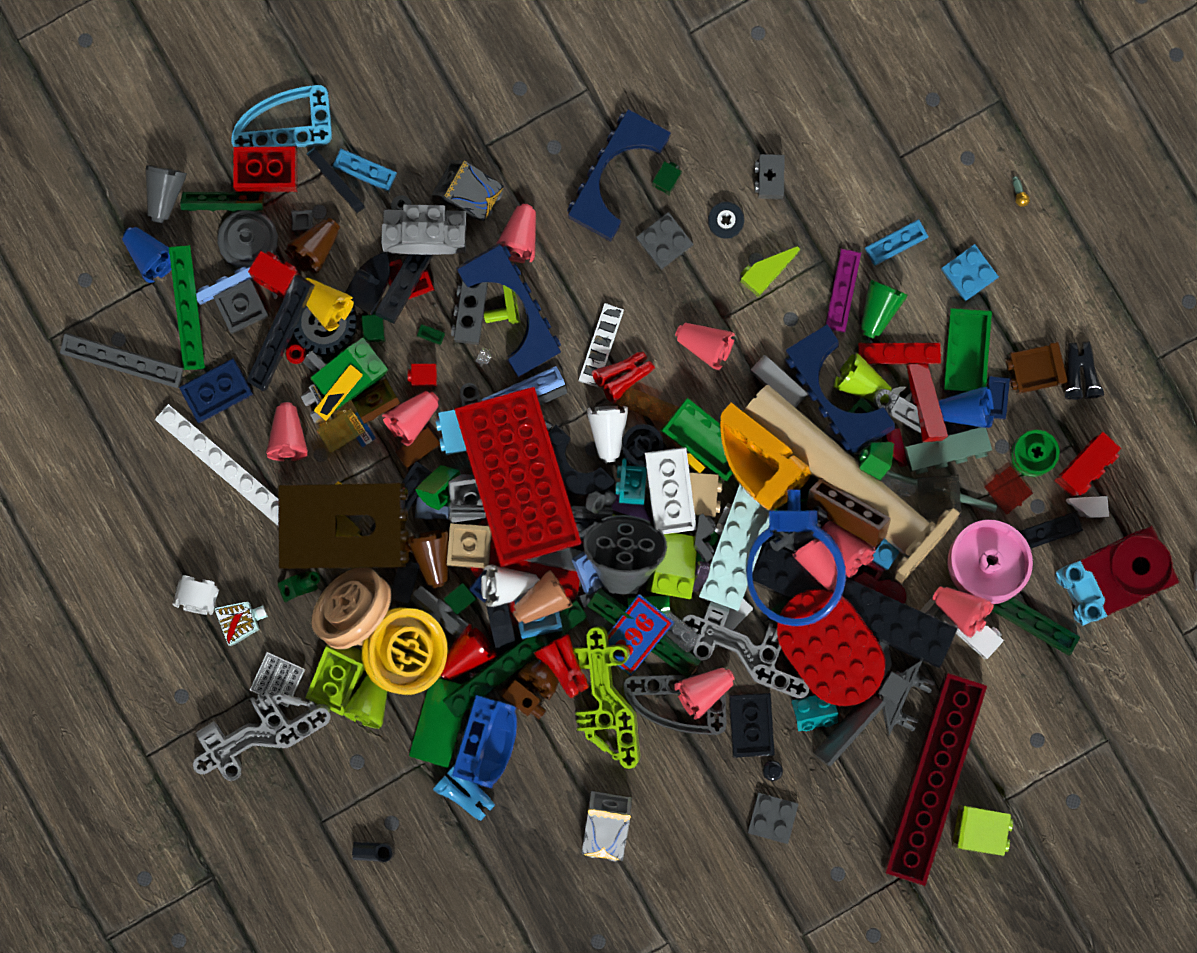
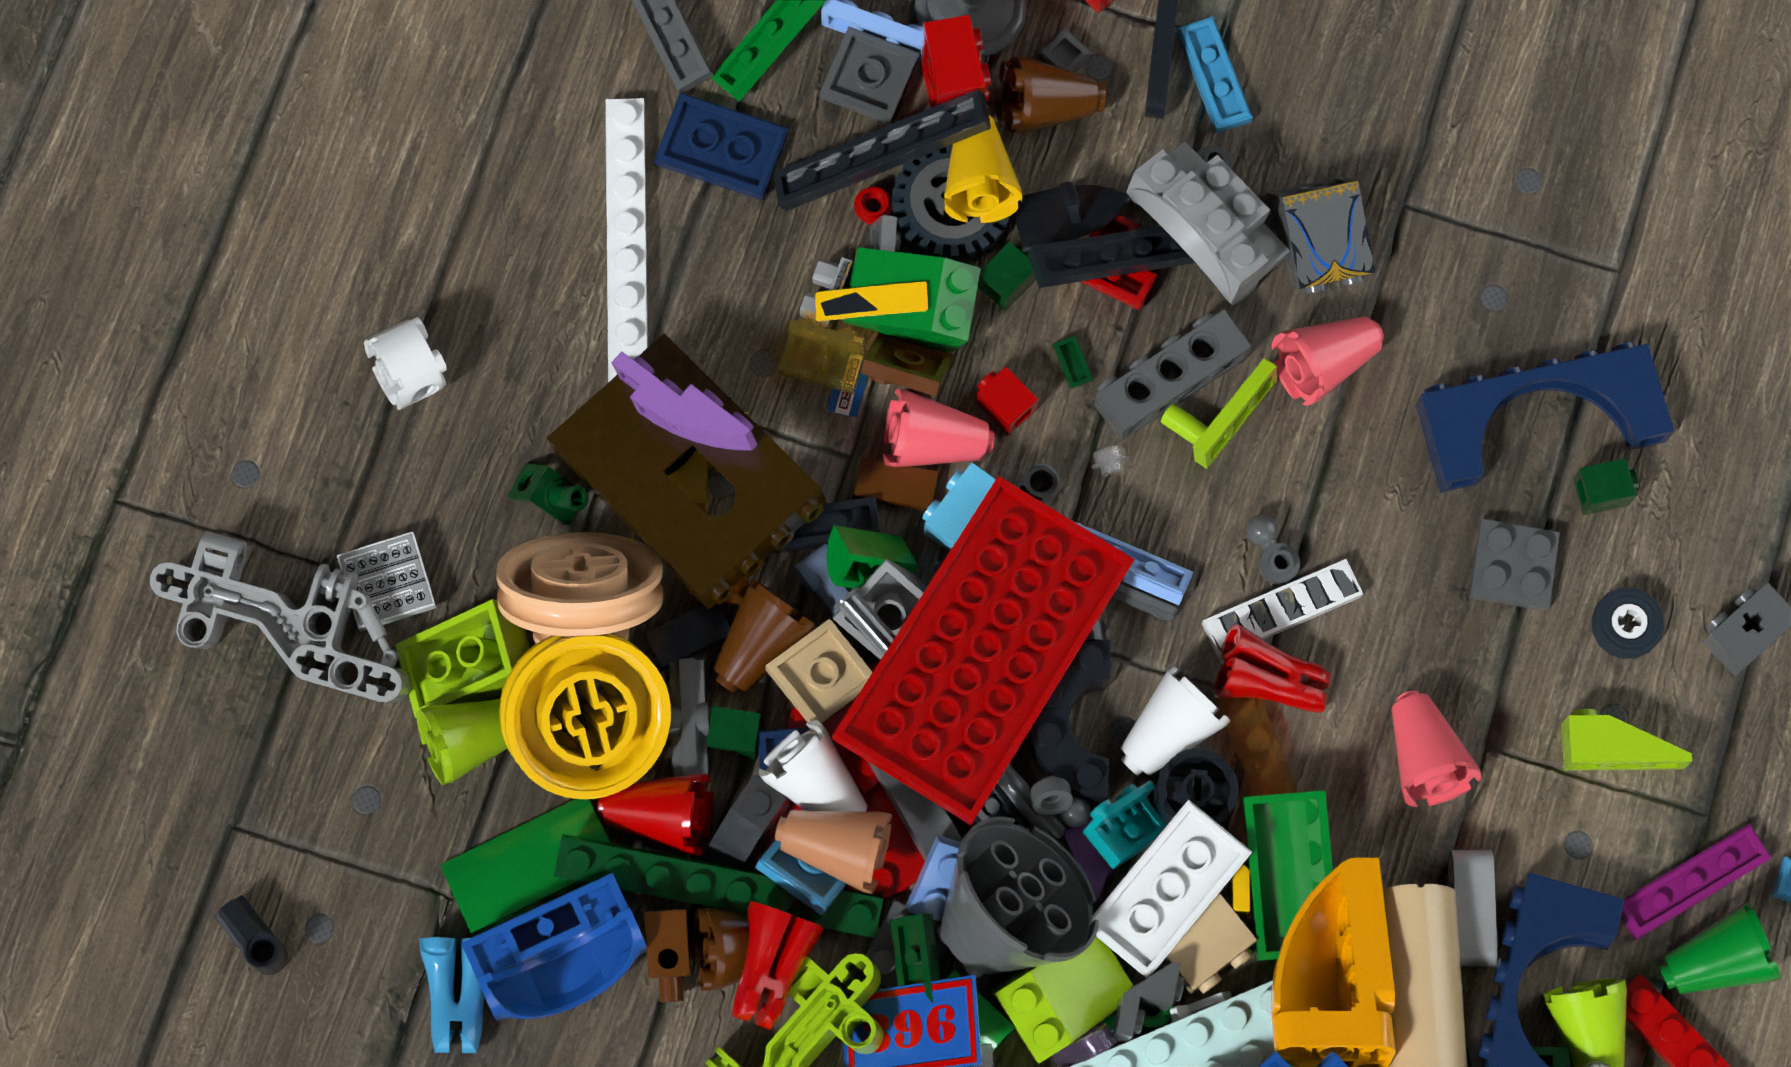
camera: 50 degrees right, 10 degrees down
torso [215,602,268,646] -> none
coral cone [266,402,308,461] -> none
dark blue arch [456,243,561,377] -> none
none -> medium lavender slope [611,351,757,450]
none -> dark grey plate [1246,514,1300,584]

